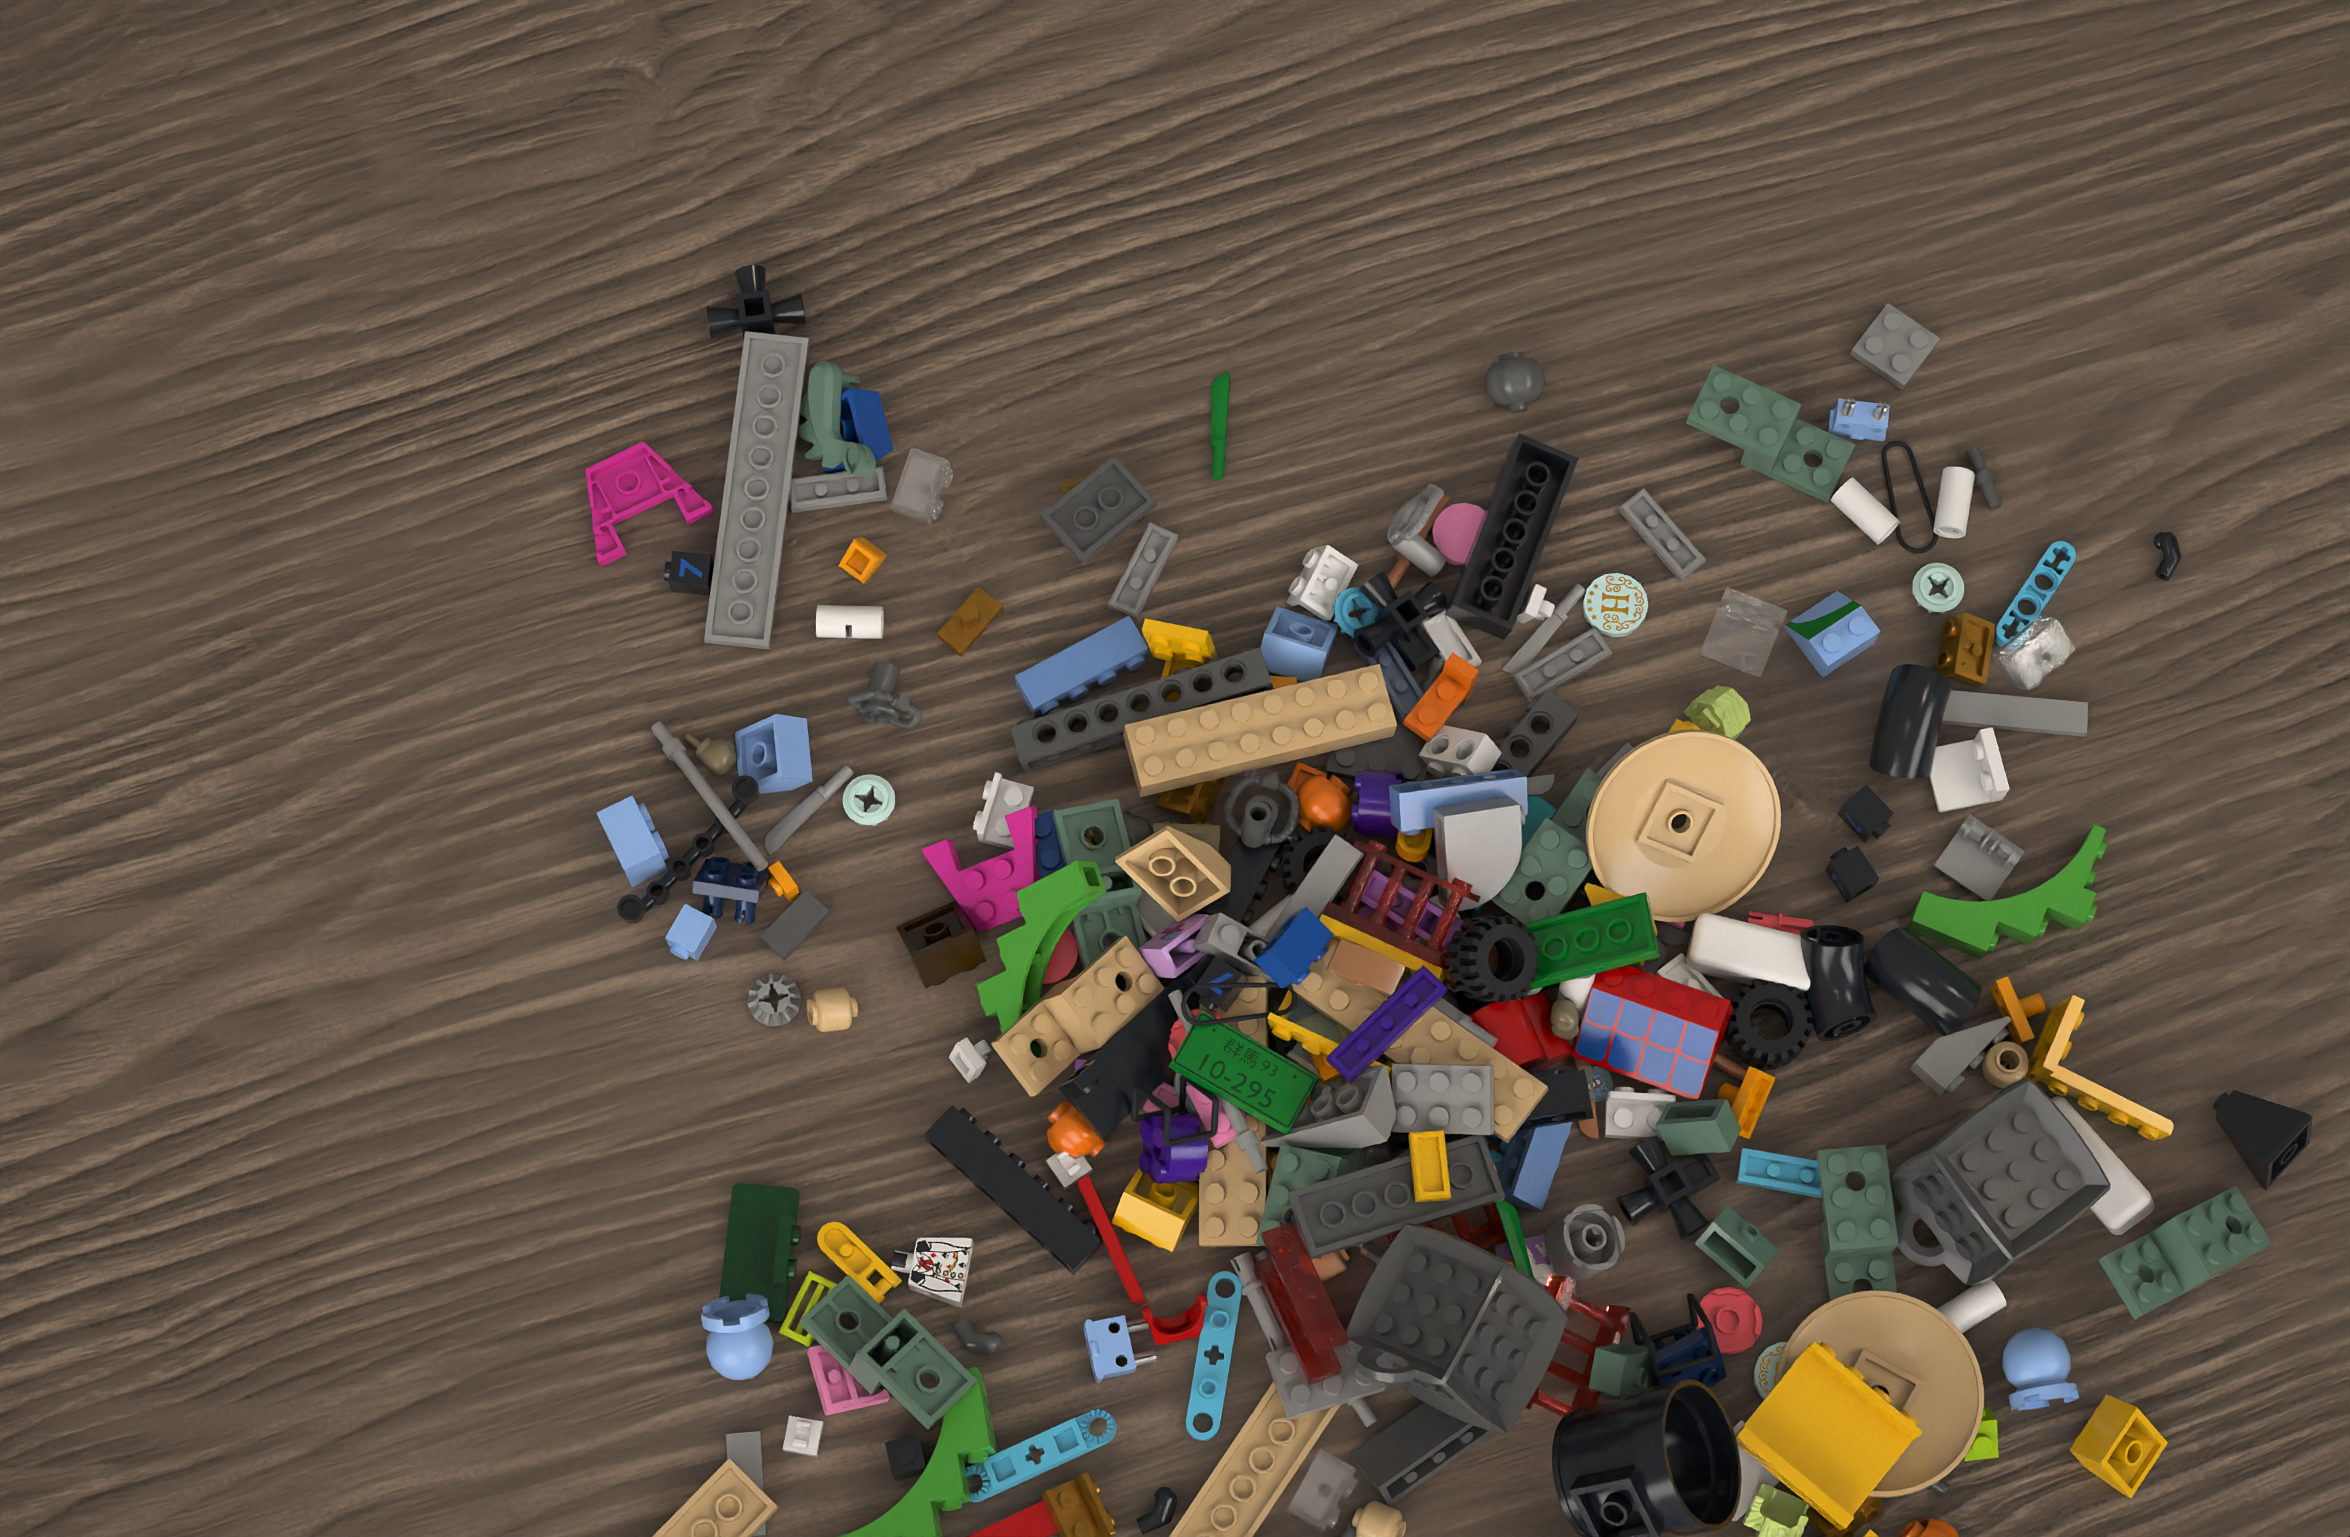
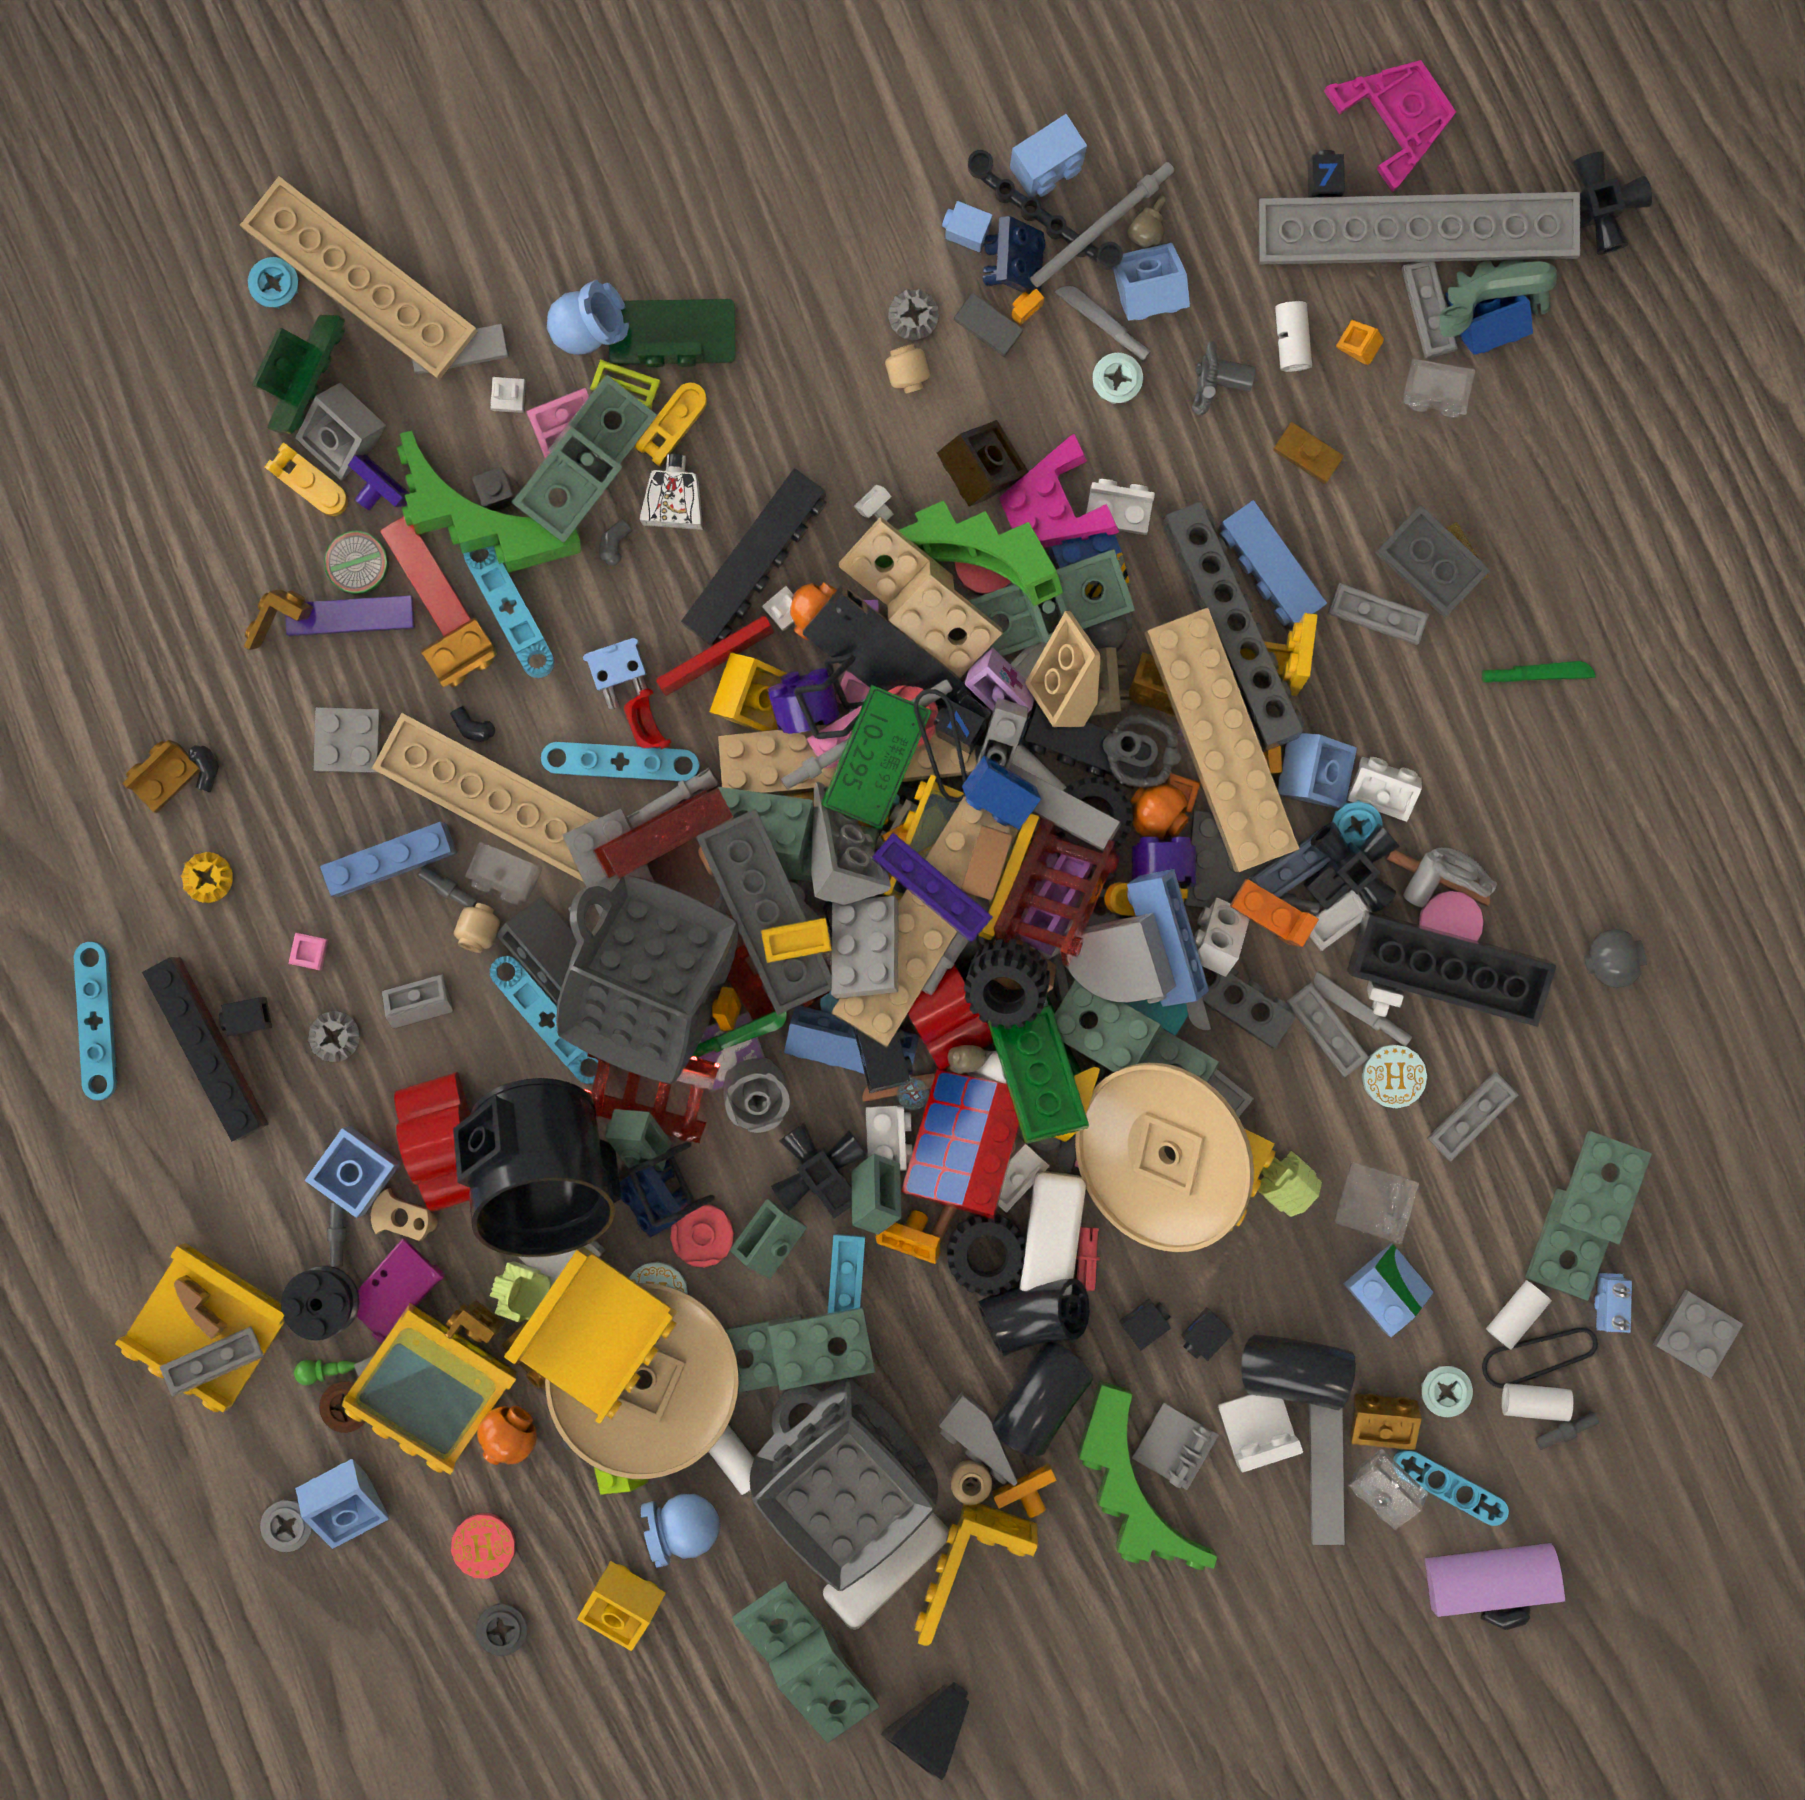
camera: 85 degrees right, 15 degrees up
none -> medium azure piece [490,956,606,1084]
none -> lavender brick [1425,1543,1565,1617]

